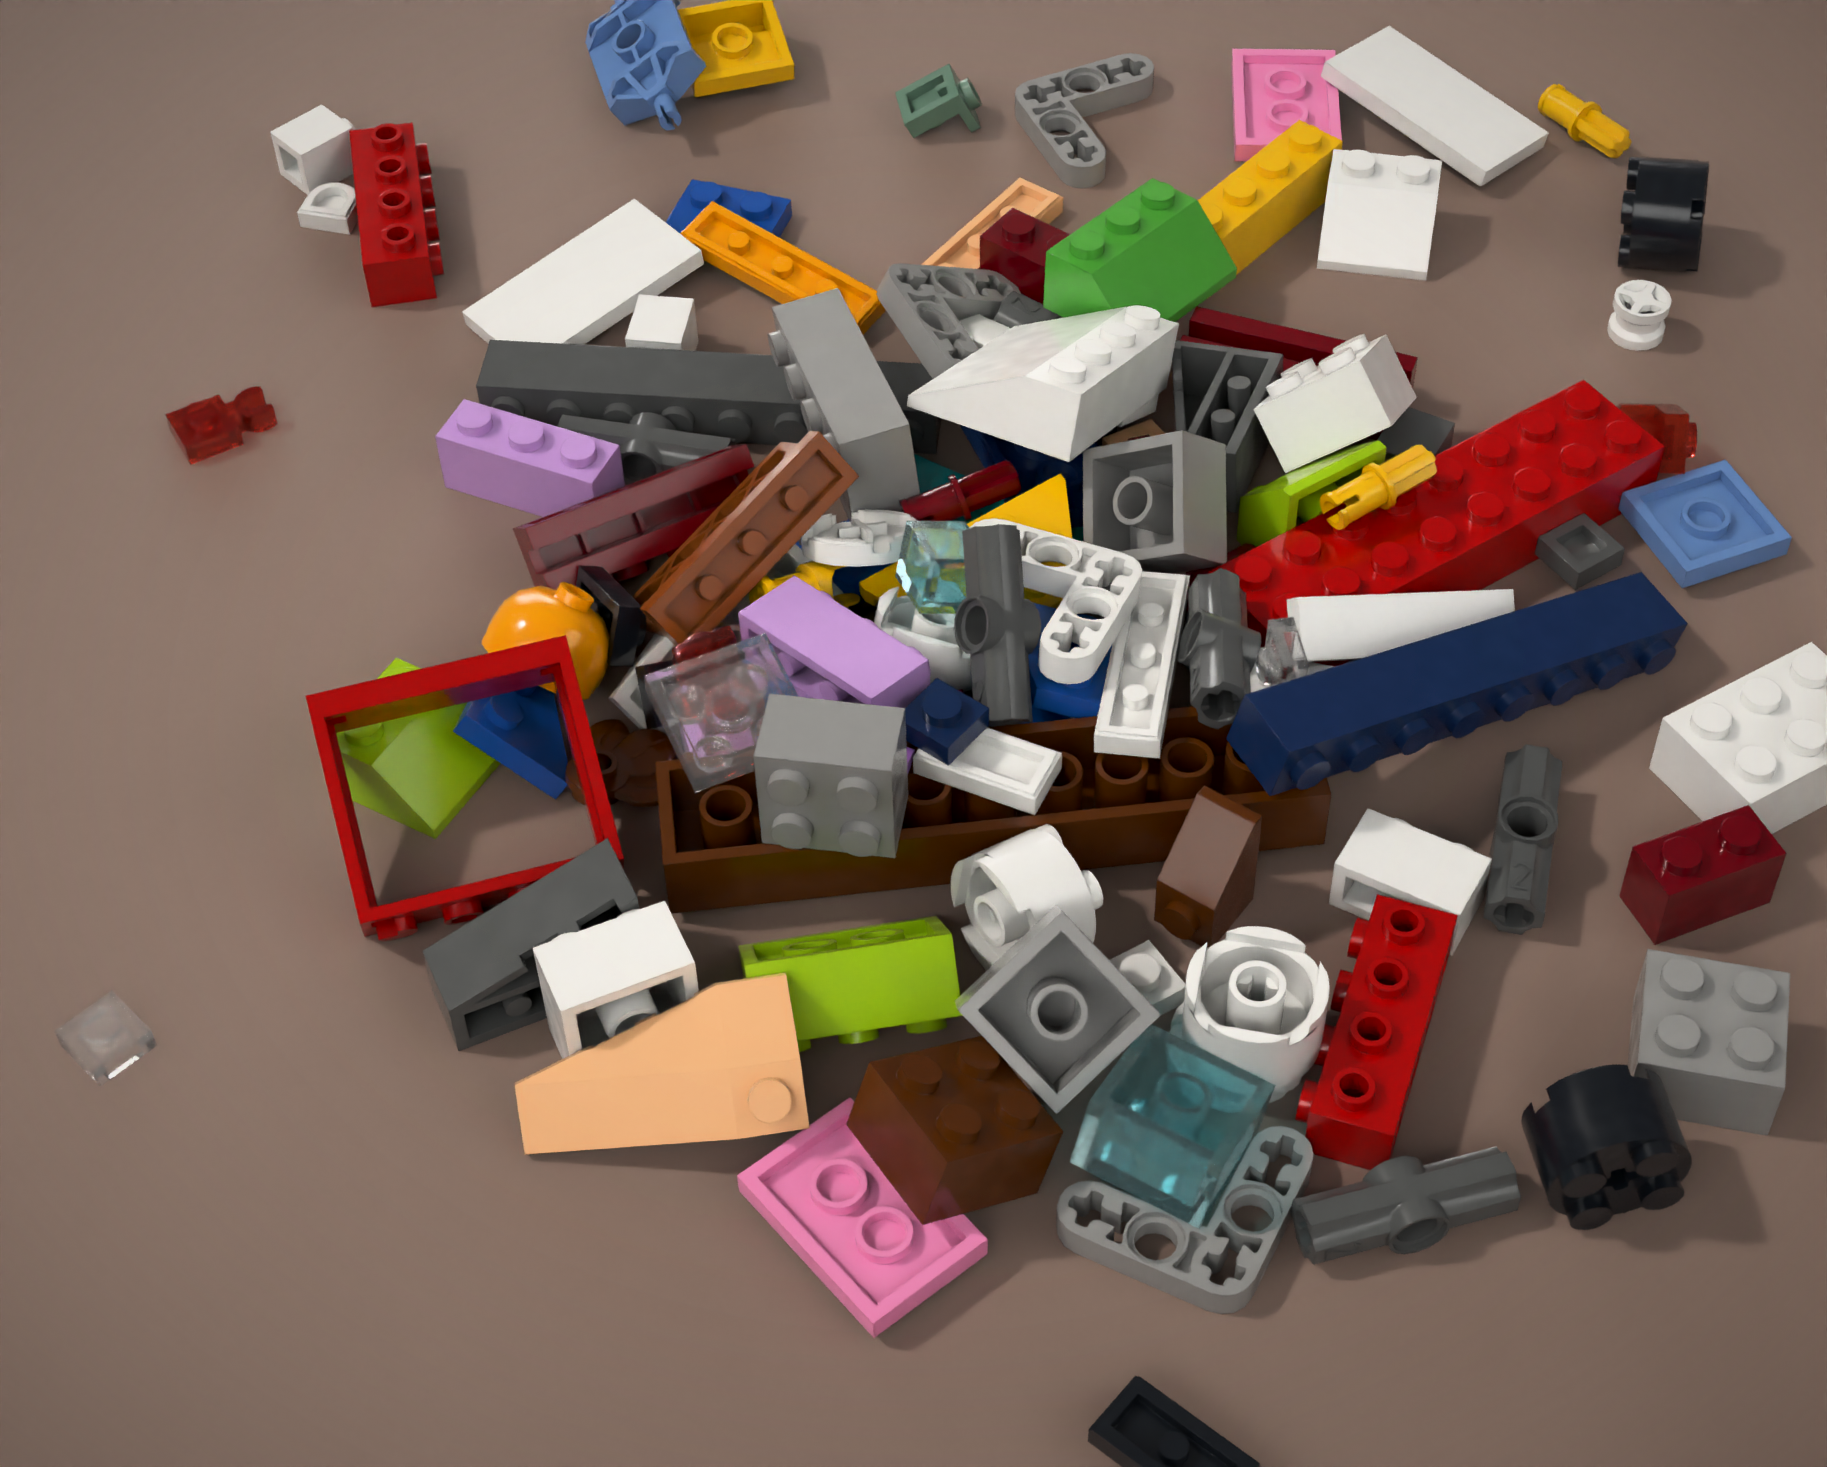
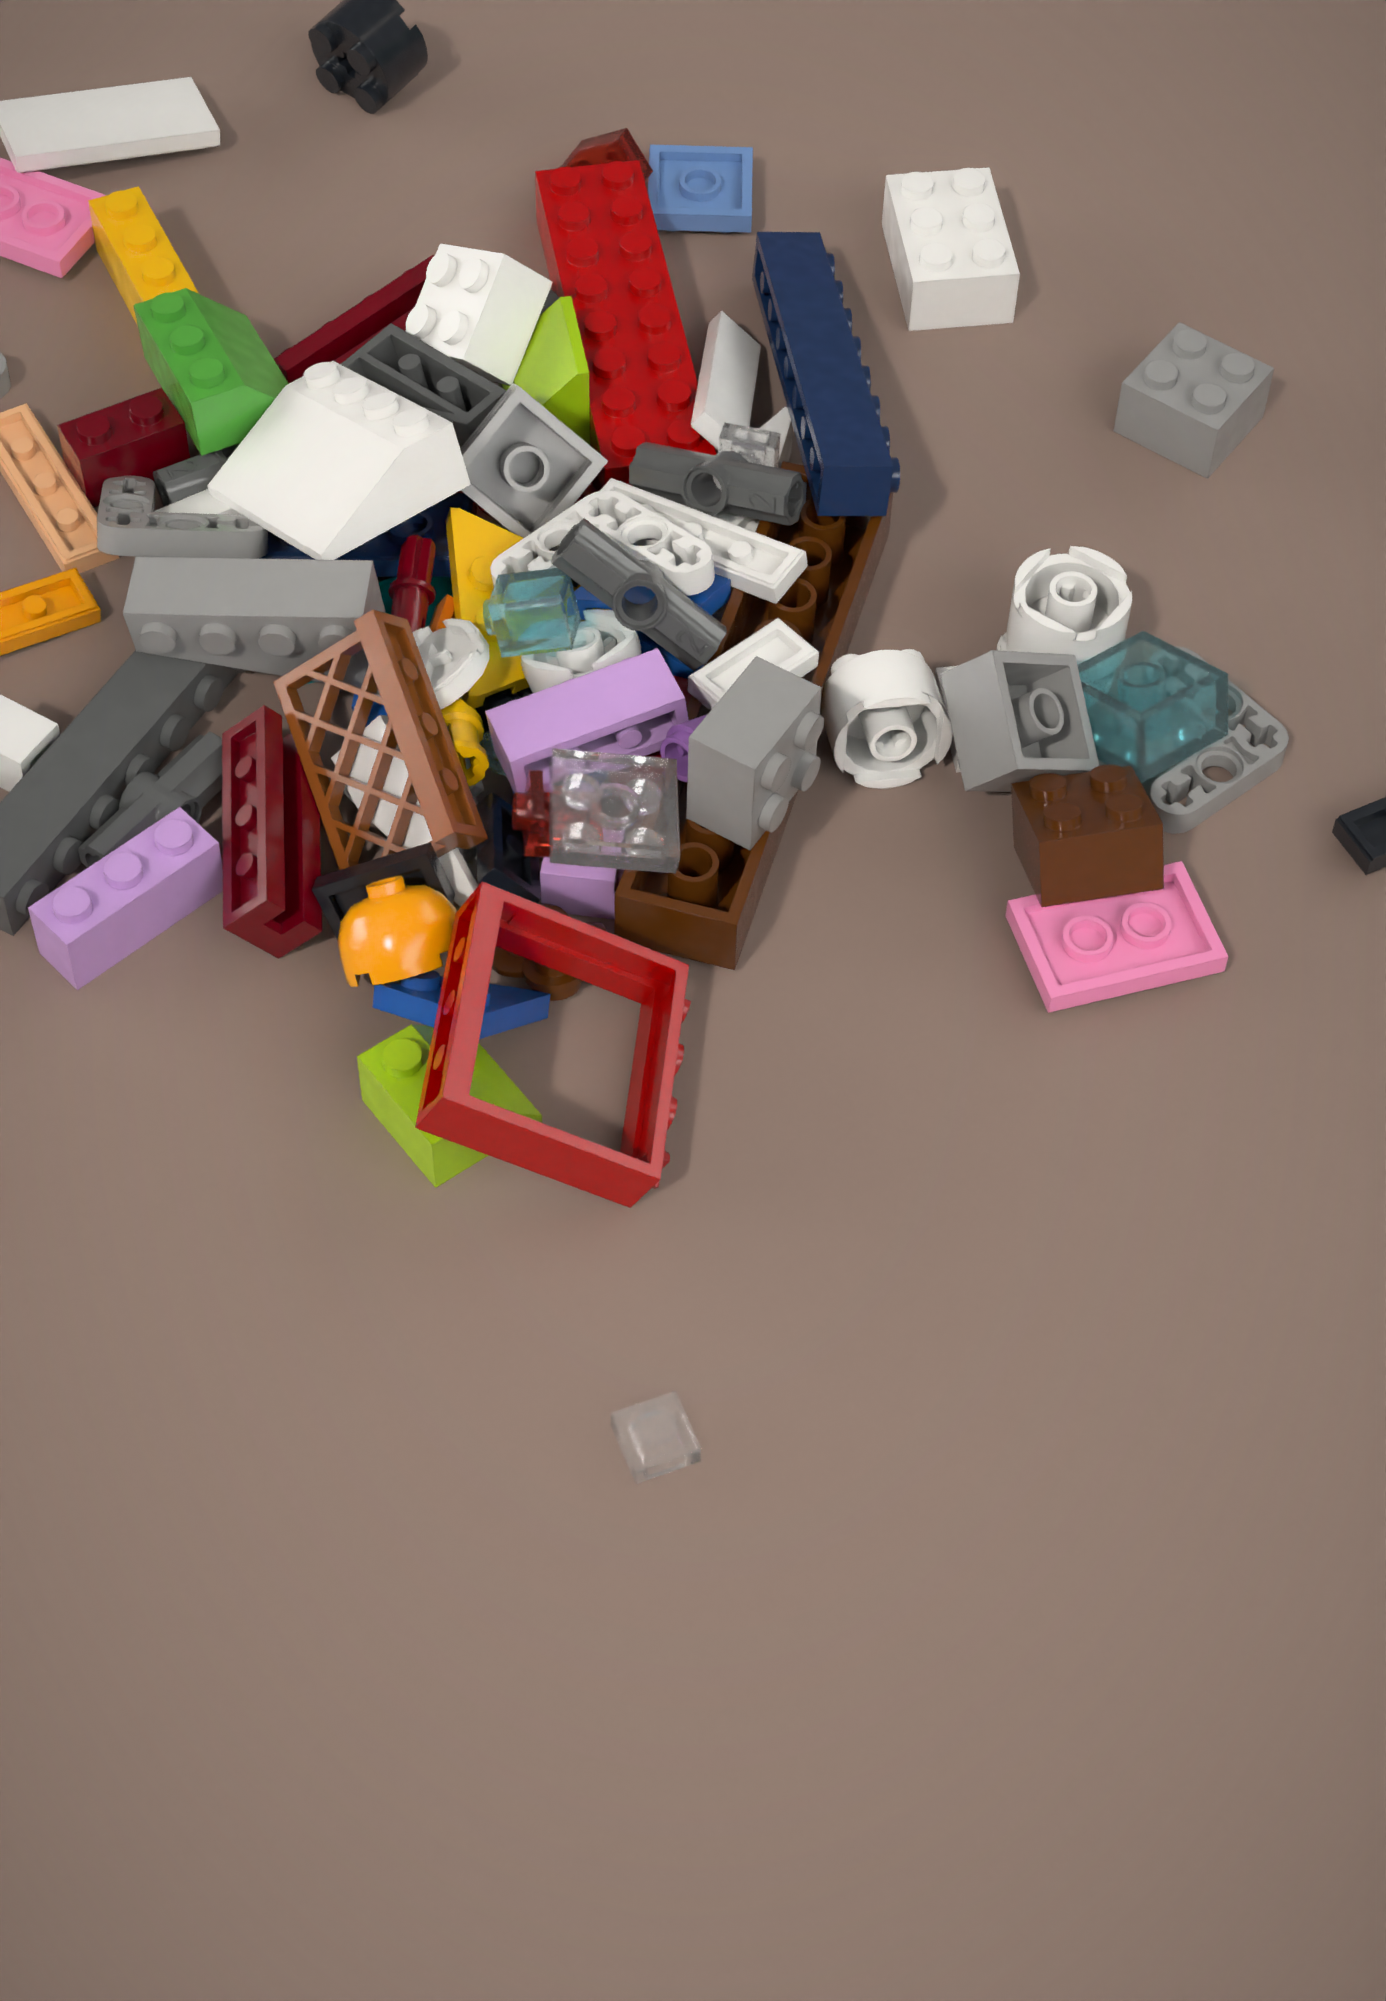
camera: 70 degrees left, 5 degrees up
dark grey wedge [422,838,639,1051] -> none
light nougat wedge [515,973,810,1155] -> none
white brick [533,901,699,1059] -> none
lime slope [738,916,963,1052] -> none
dark blue plate [905,678,989,766] -> none
reddish brown slope [1154,785,1262,948] -> none
dark grey piece [1291,1146,1521,1265] -> none
red brick [1295,894,1458,1170] -> none
white slope [1317,149,1442,281] -> none
yellow axle [1320,445,1437,530] -> none
white brick [1329,808,1492,956] -> none
dark grey piece [1484,744,1563,935] -> none
black brick [1521,1064,1692,1230] -> none
dark grey plate [1535,513,1625,590] -> none
yellow axle [1538,84,1632,158] -> none
white wheel [1607,280,1672,351] -> none
dark red brick [1619,805,1787,945] -> none

